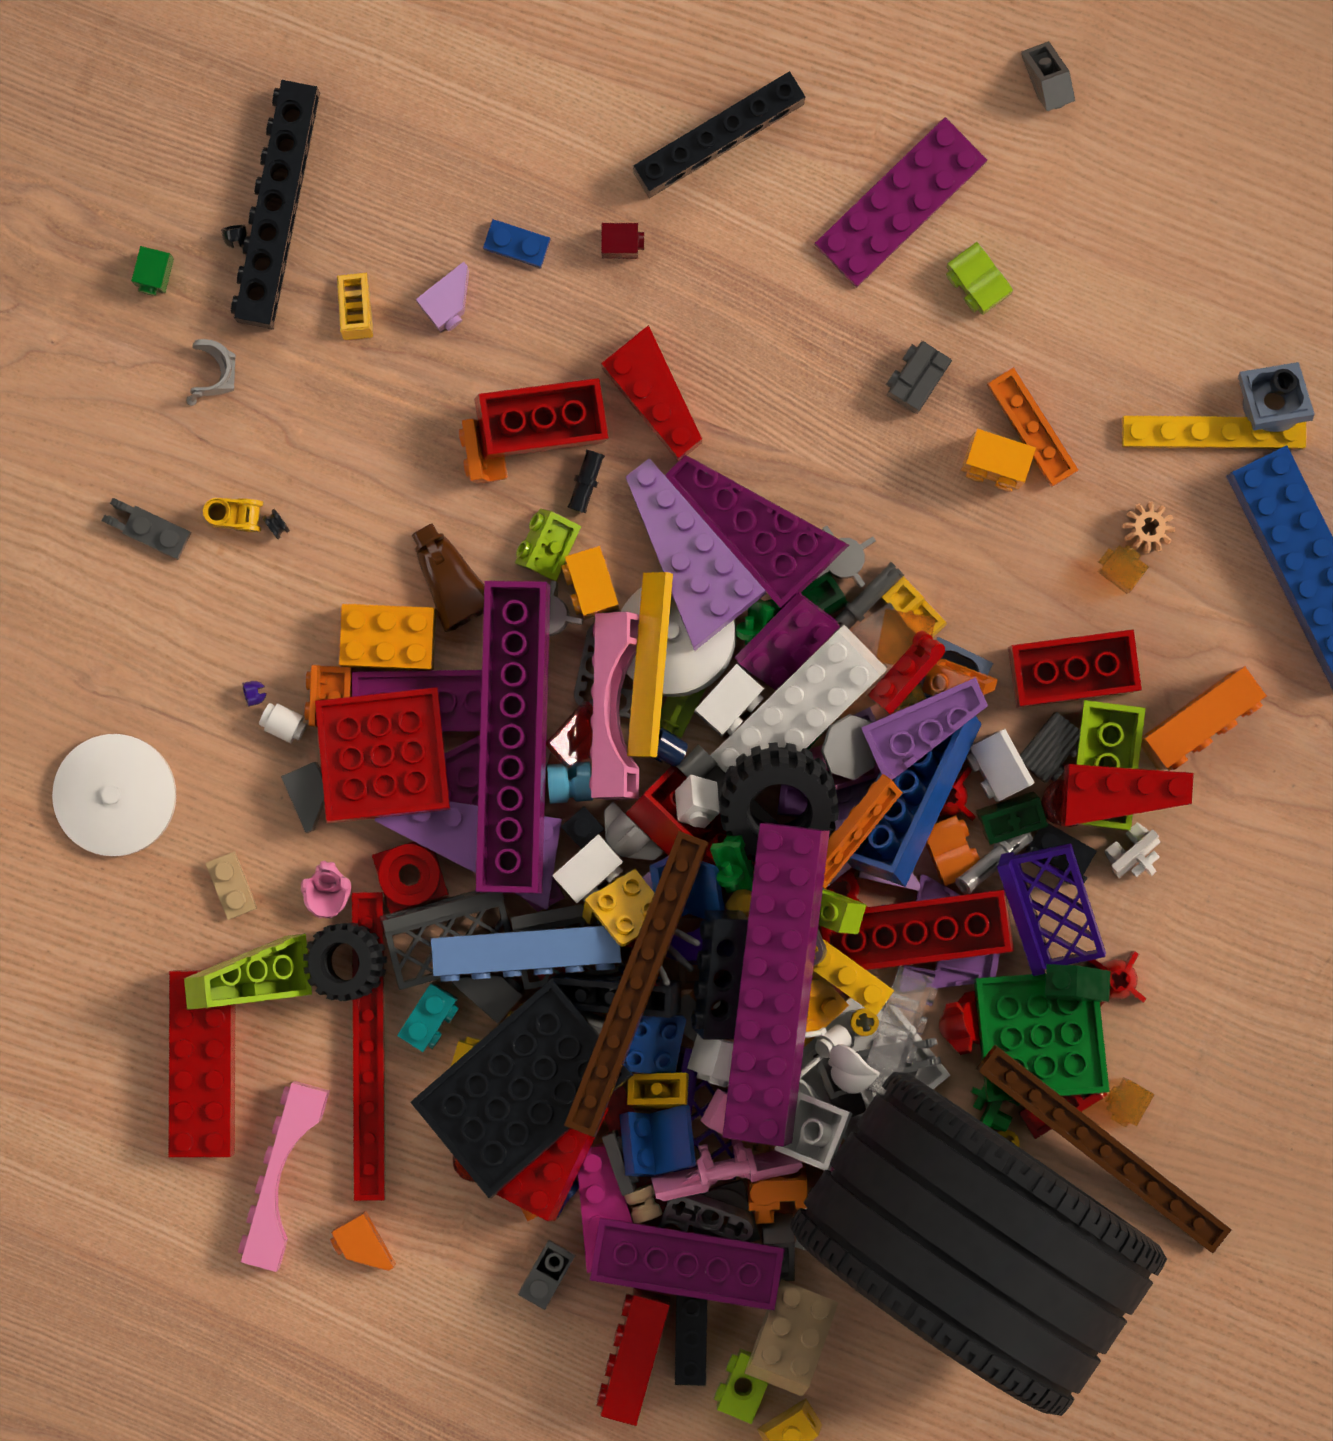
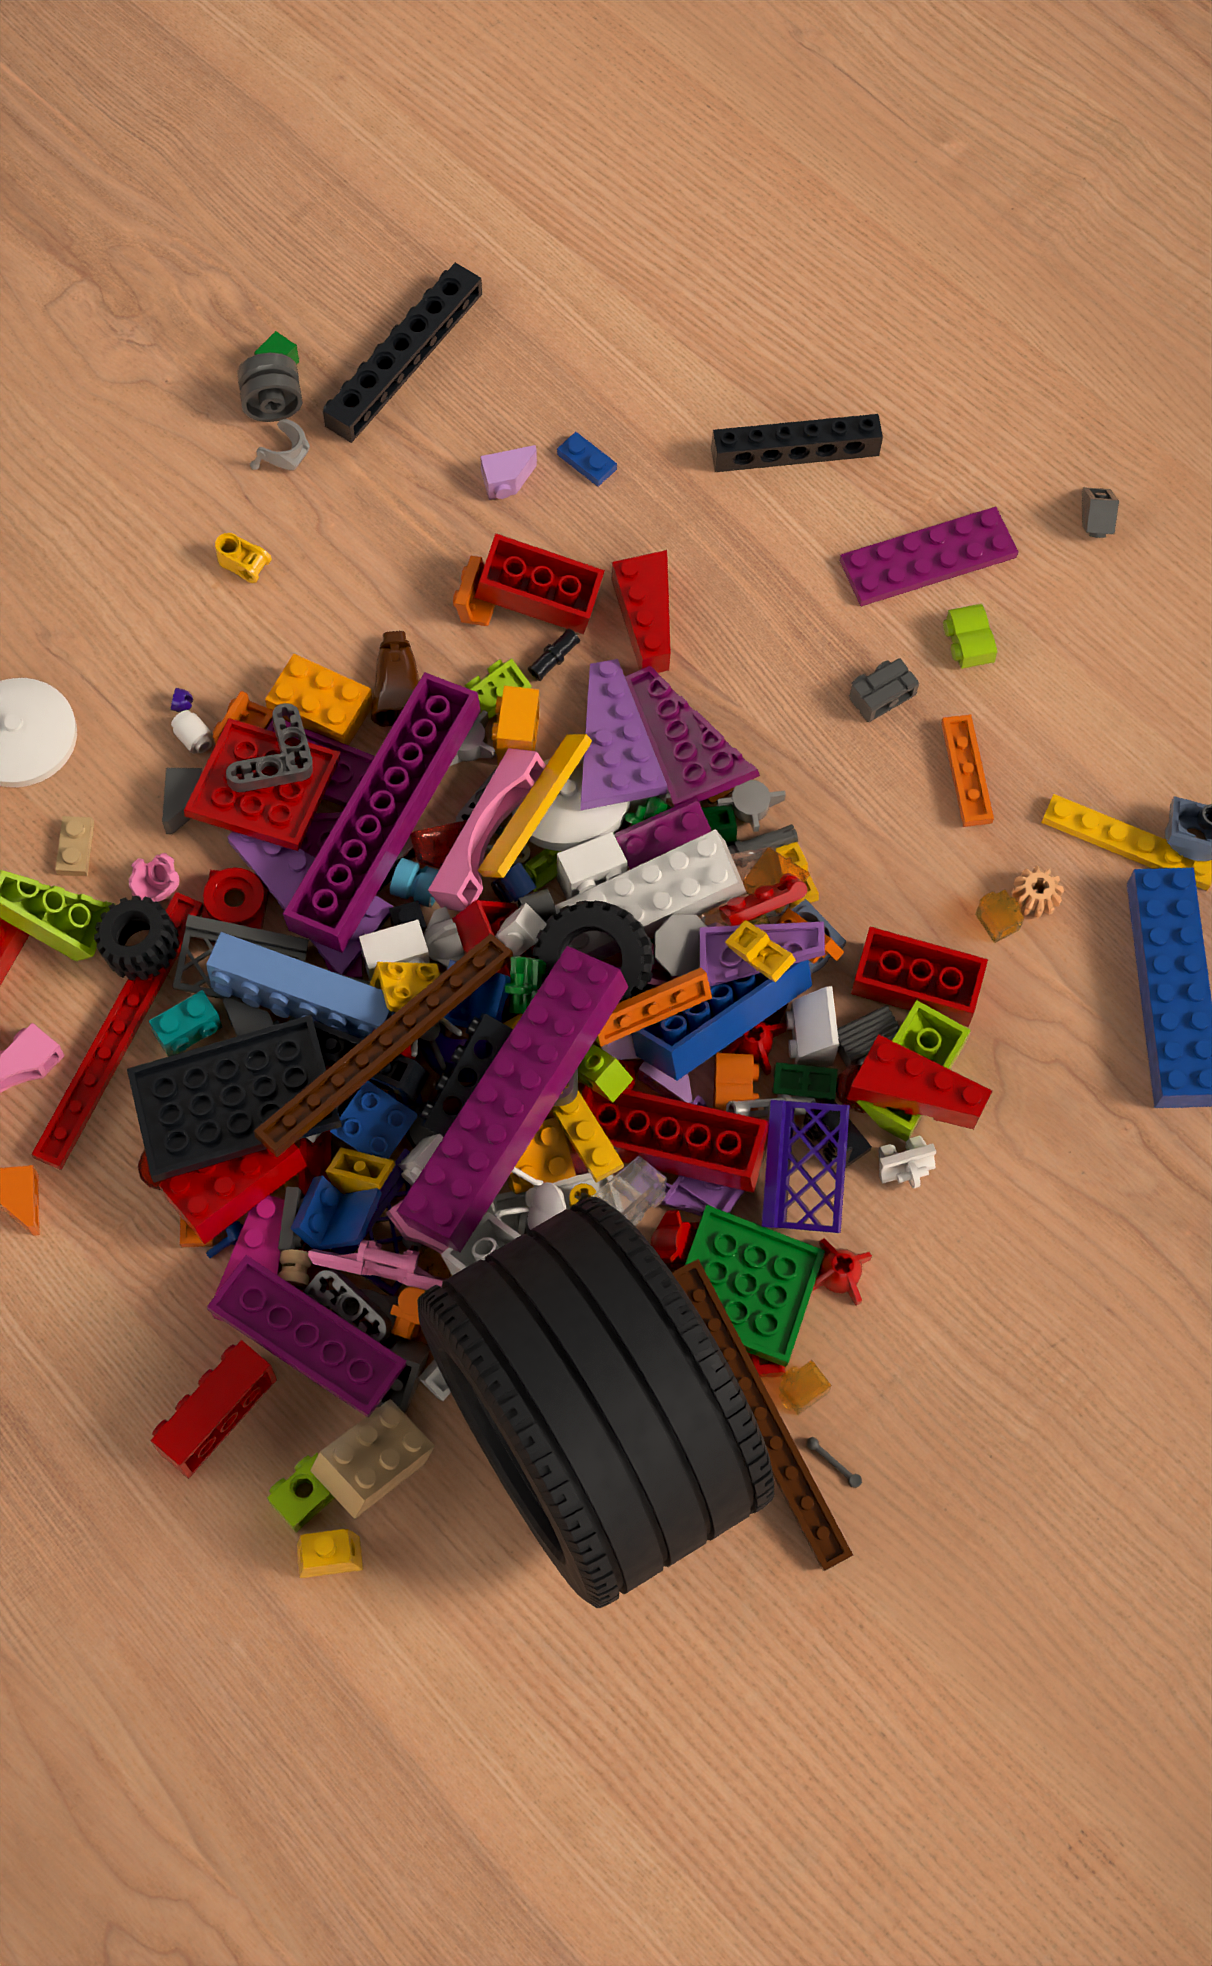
camera: 25 degrees right, 20 degrees down
dark grey hinge [102,498,192,560] -> none
black hinge [221,225,247,248] -> none
black bush [262,508,290,539] -> none
yellow slope [337,272,373,340] -> none
dark grey slope [518,1240,576,1310] -> none
dark red brick [601,223,644,259] -> none
black brick [675,1295,708,1386] -> none
light orange brick [960,428,1036,492] -> none
dark green slope [1045,964,1111,1002] -> none
orange brick [1141,666,1267,771] -> none
none -> flat silver beam [226,703,313,792]
none -> dark grey wheel [237,352,303,422]
none -> yellow slope [725,920,796,982]
none -> dark grey hinge [806,1437,862,1488]

